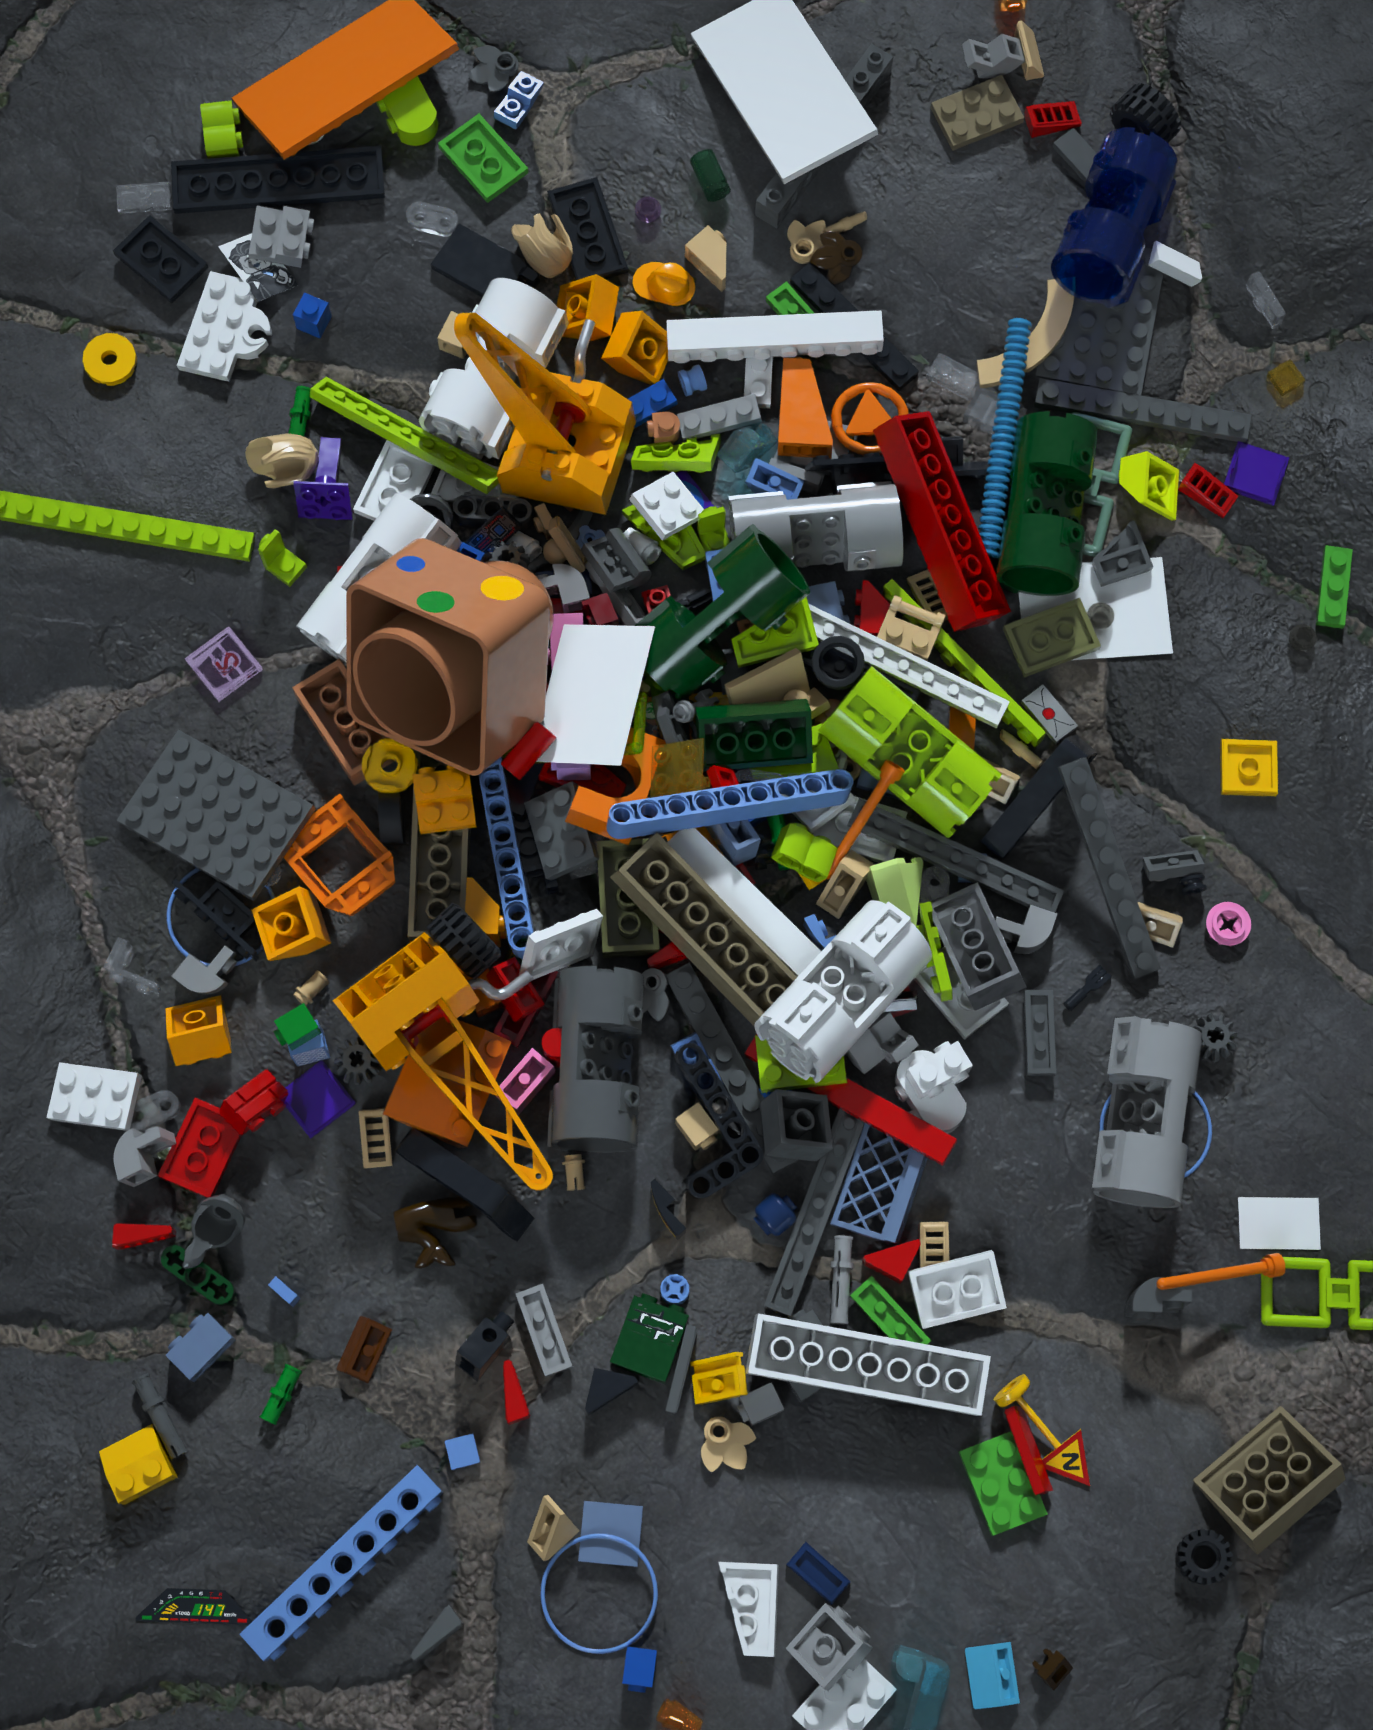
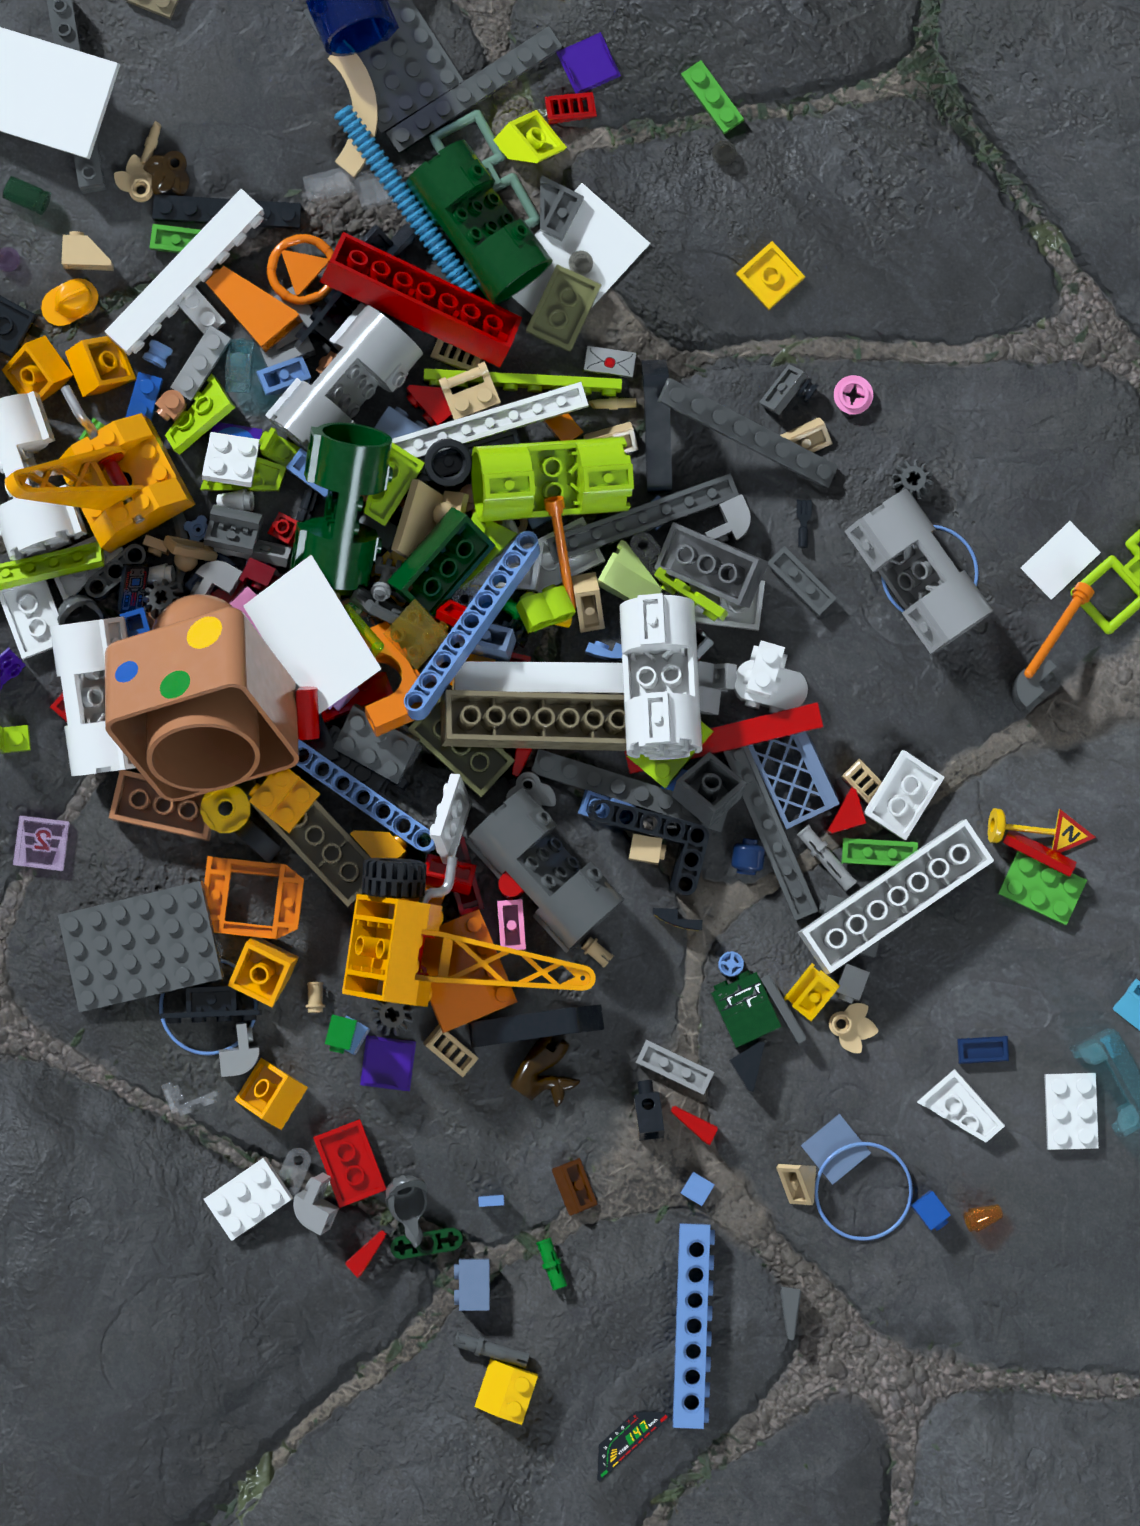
camera: 45 degrees left, 10 degrees up
red brick [219,1069,289,1135] -> none
light grey plate [786,1603,873,1691] -> none

